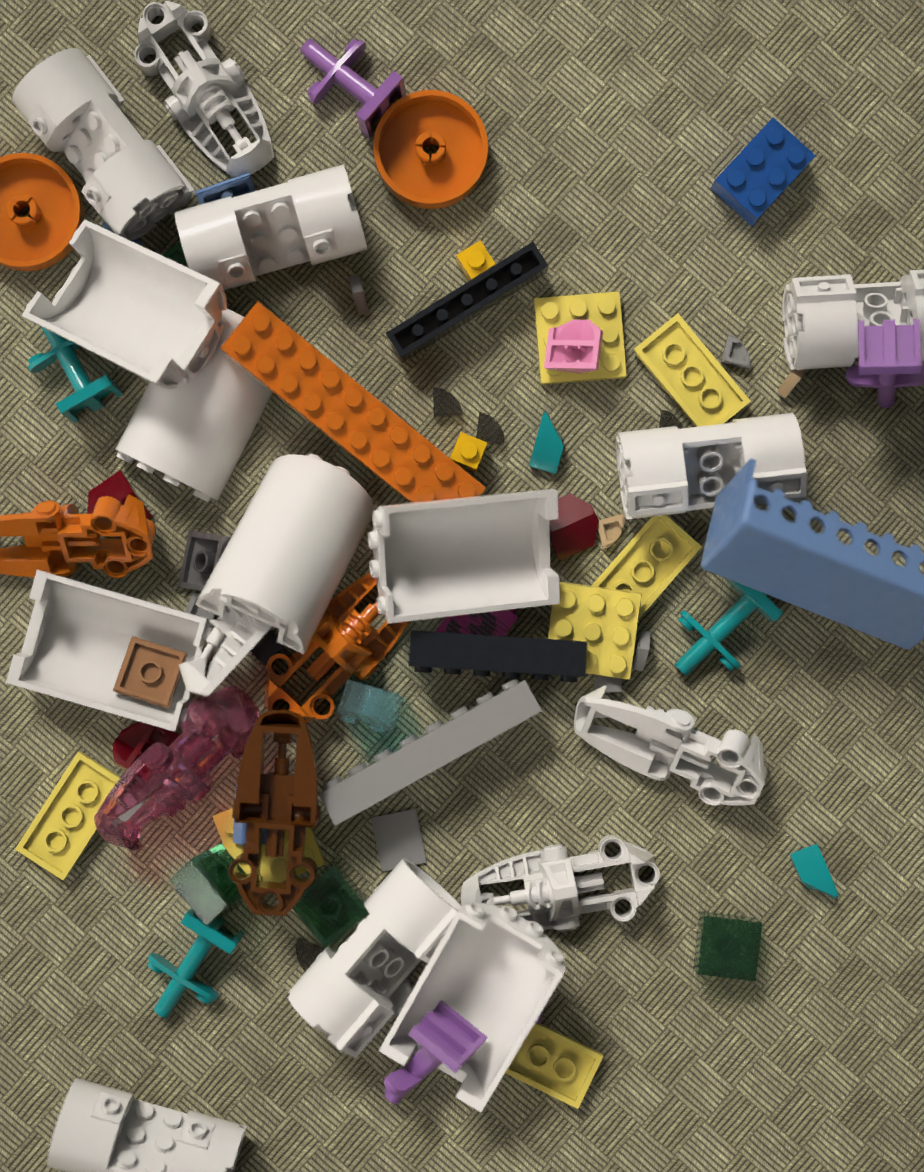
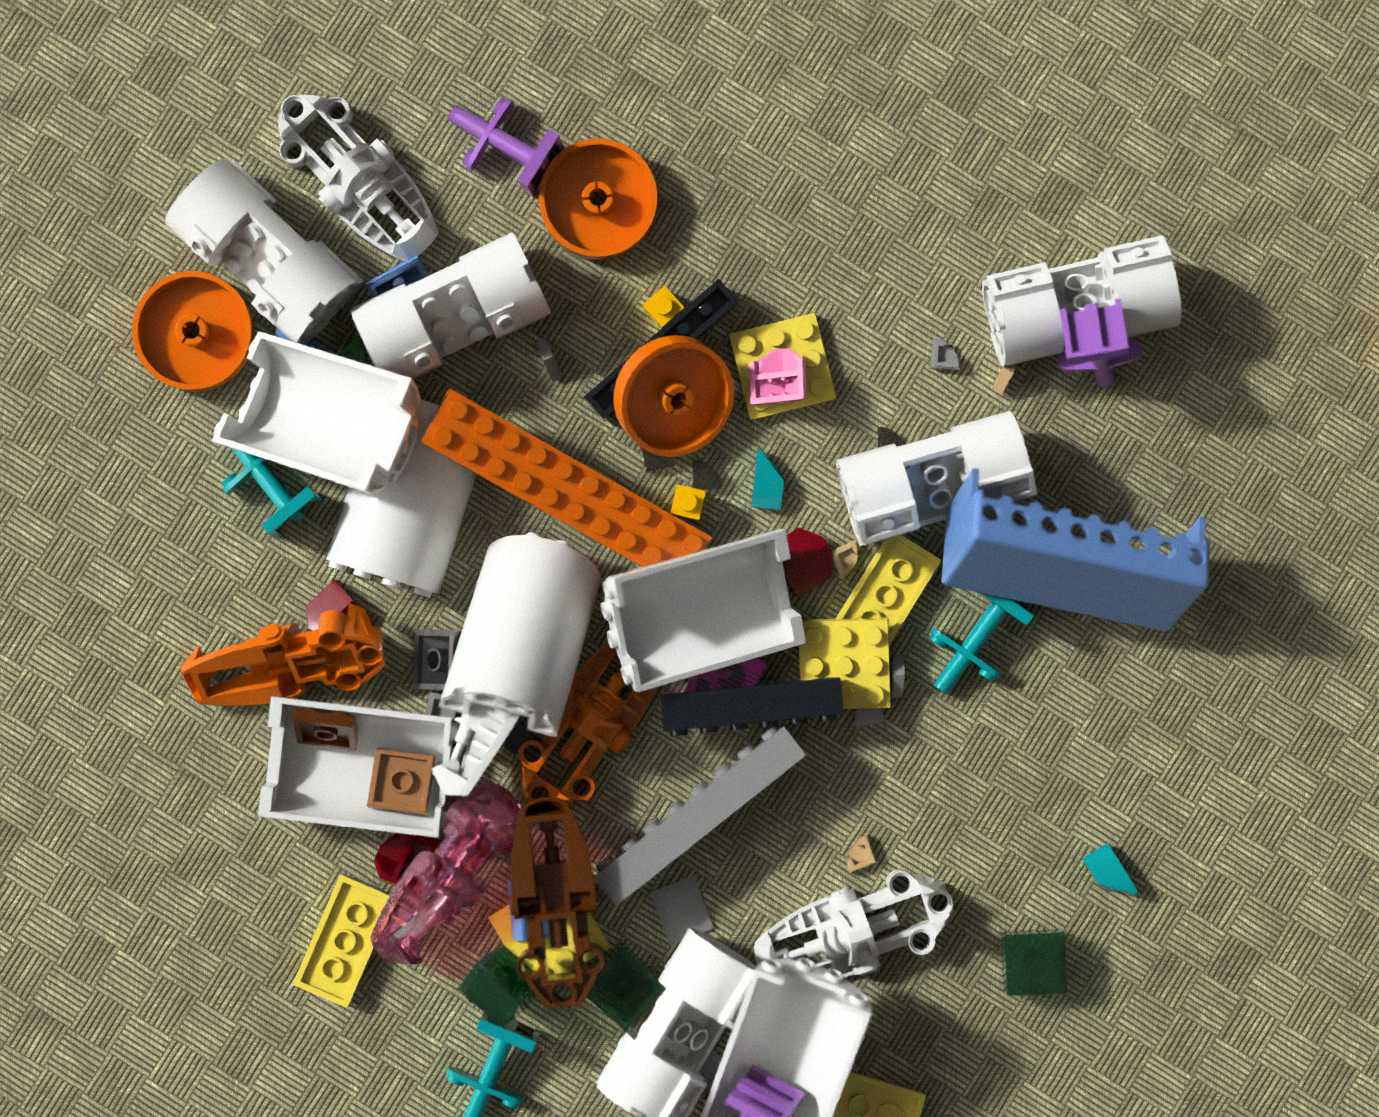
camera: 15 degrees left, 0 degrees up
clear smoke tile [295,937,325,972] -> none
clear light blue brick [337,679,405,734] -> none
white piece [574,685,767,806] -> none
light yellow plate [633,313,751,427] -> none
blue brick [710,117,816,226] -> none
none -> reddish brown plate [293,707,358,751]
none -> orange piece [614,335,734,457]
none -> tan tile [847,834,877,873]

